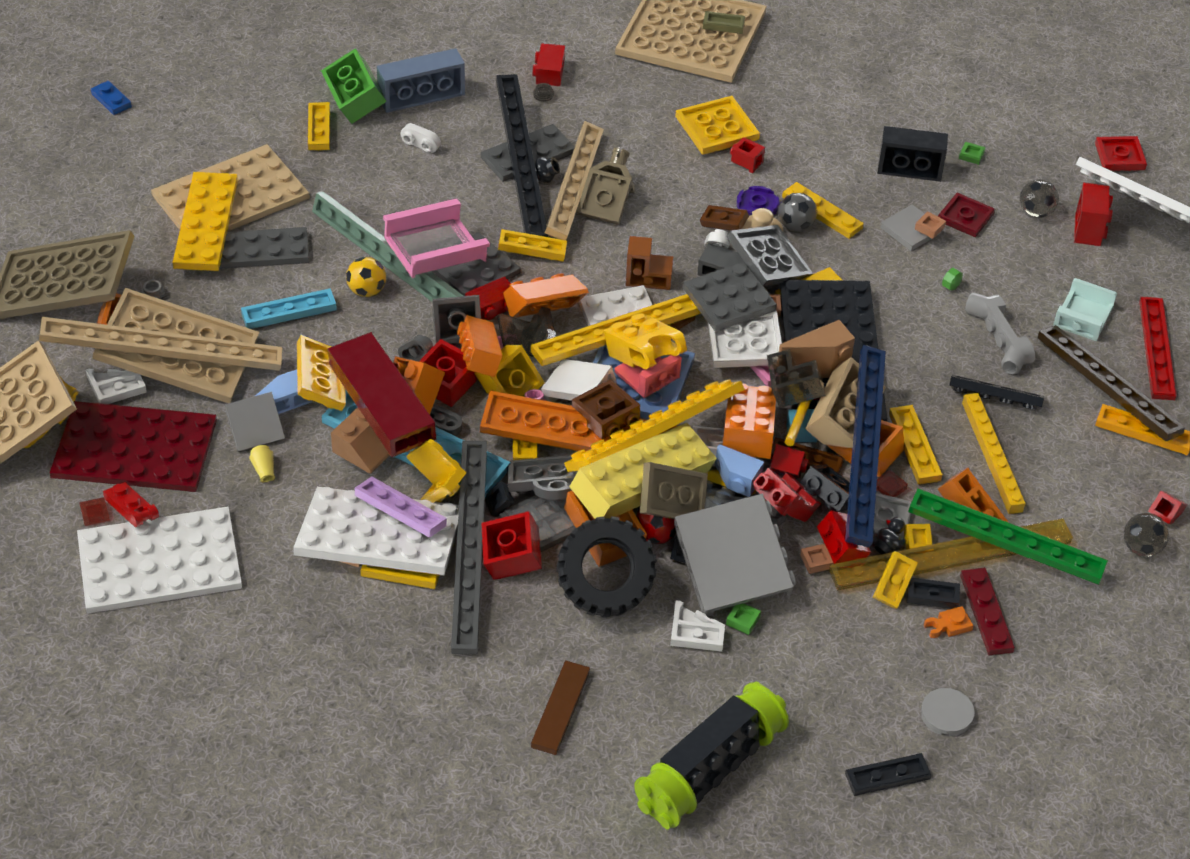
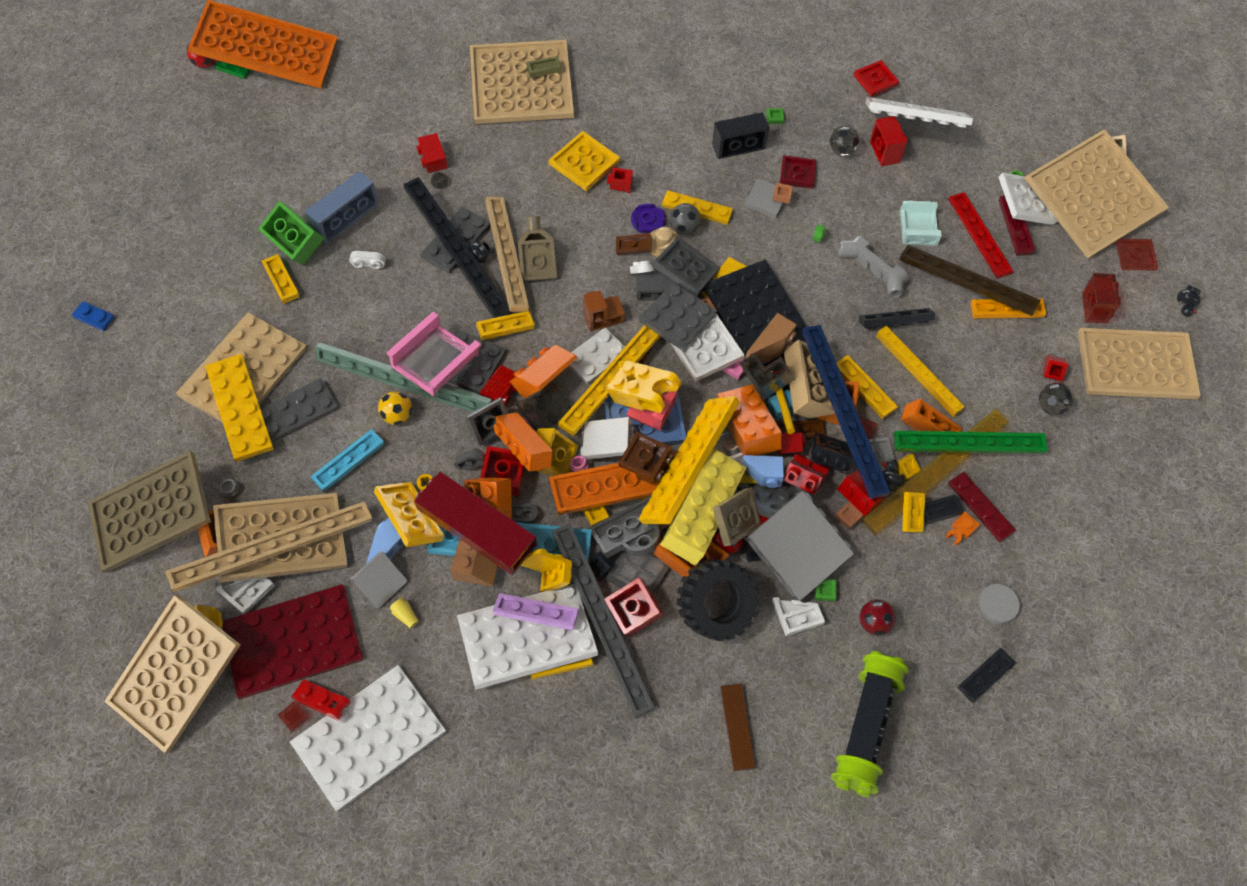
camera: 25 degrees left, 15 degrees up
none -> dark red piece [859,599,896,636]

